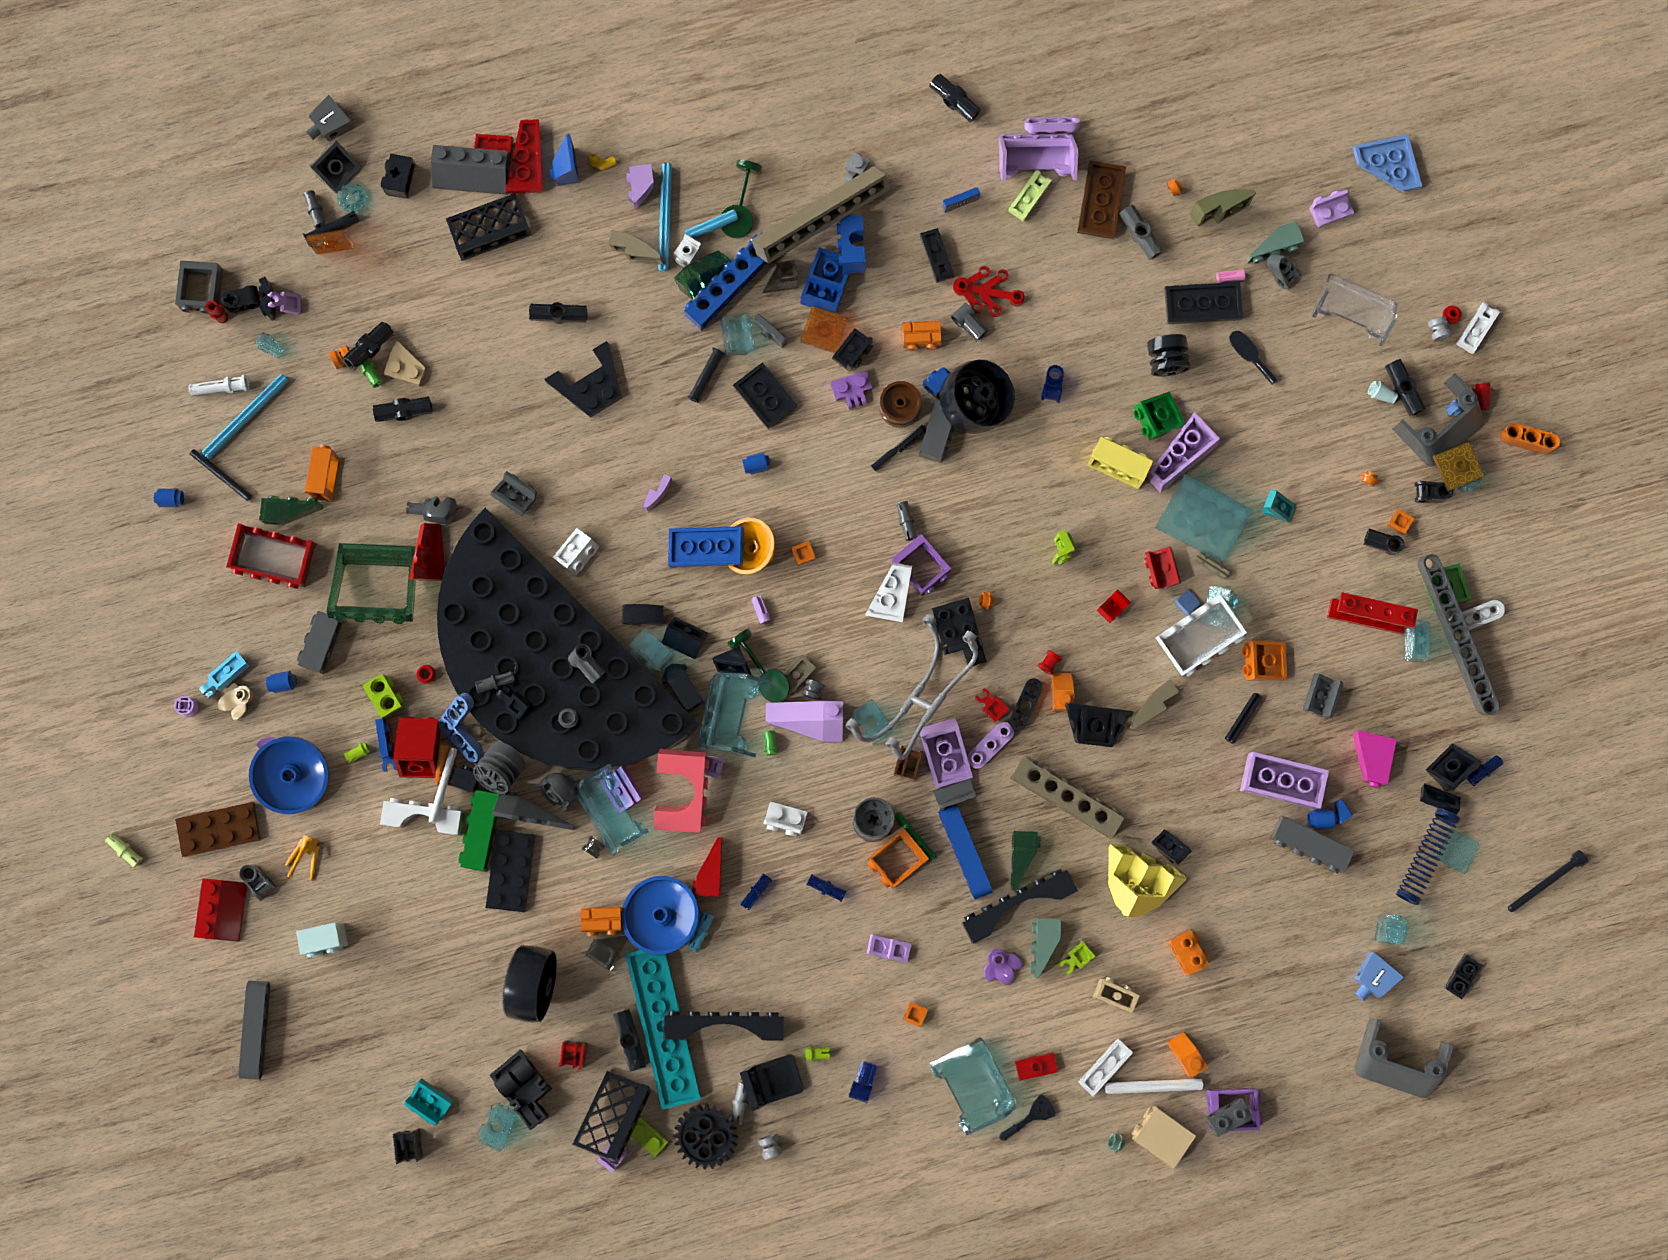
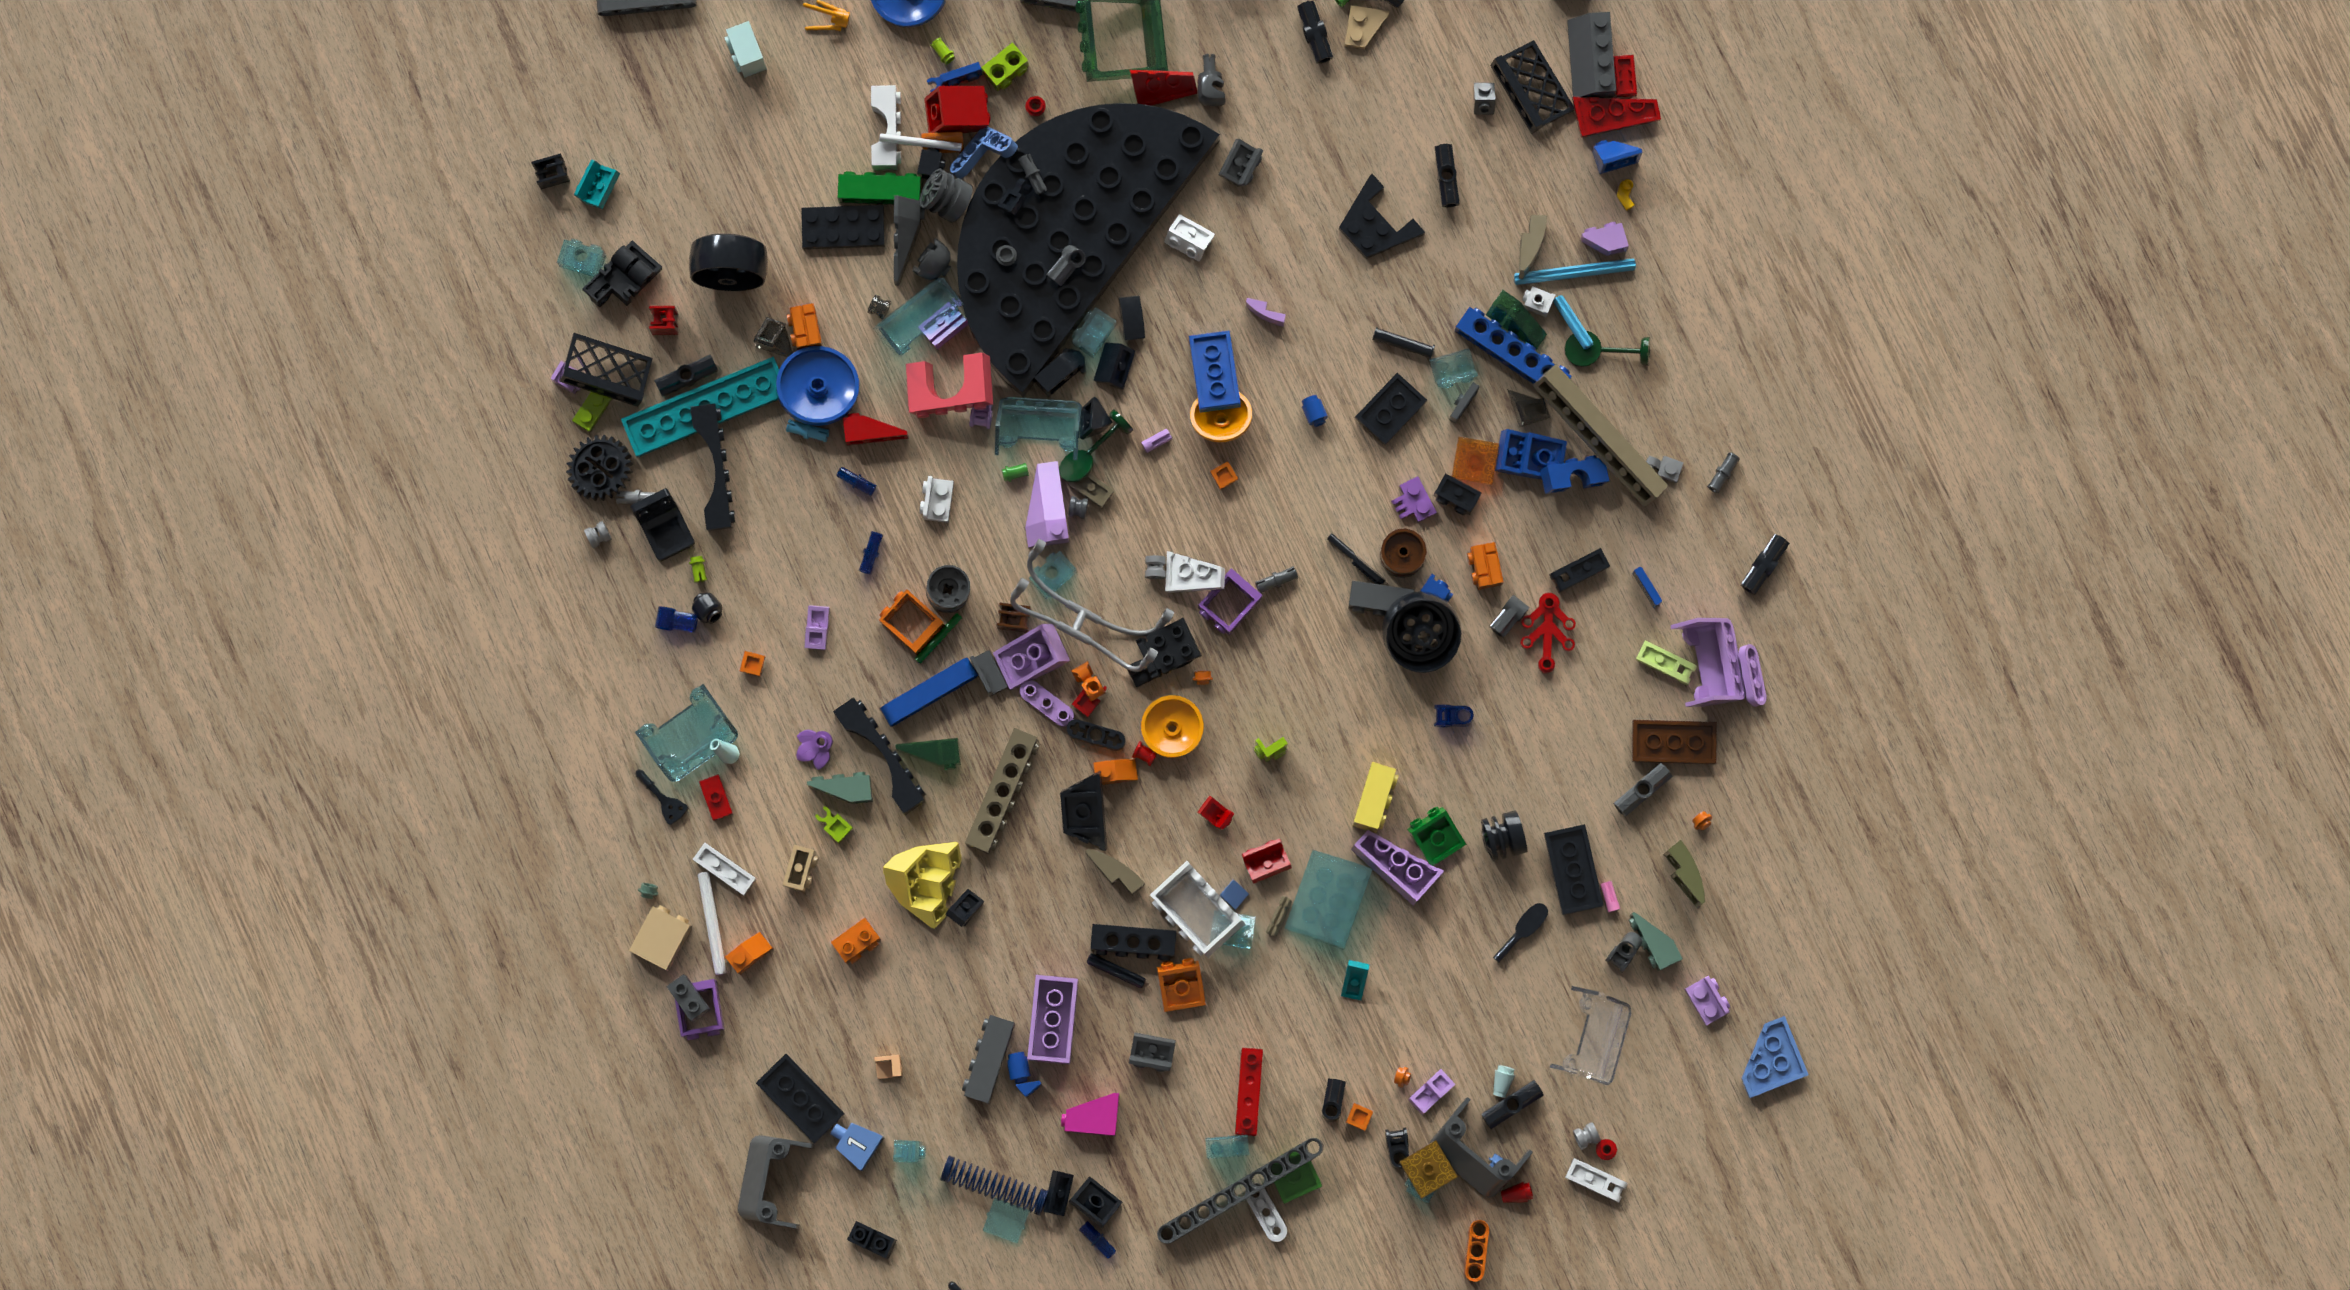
camera: 85 degrees right, 0 degrees up
none -> black head [692,593,723,624]
none -> light aqua cone [710,739,740,764]
none -> black plate [756,1053,845,1144]
none -> light nougat panel [874,1055,903,1079]
none -> orange leg [1071,661,1105,702]
none -> black brick [1090,924,1176,961]
none -> light orange dish [1141,695,1204,758]
none -> light grey wheel [1145,555,1166,579]
none -> lavender slope [1408,1069,1455,1115]
none -> dark grey bracket [1474,83,1495,115]
none -> dark grey pin [1707,452,1740,493]

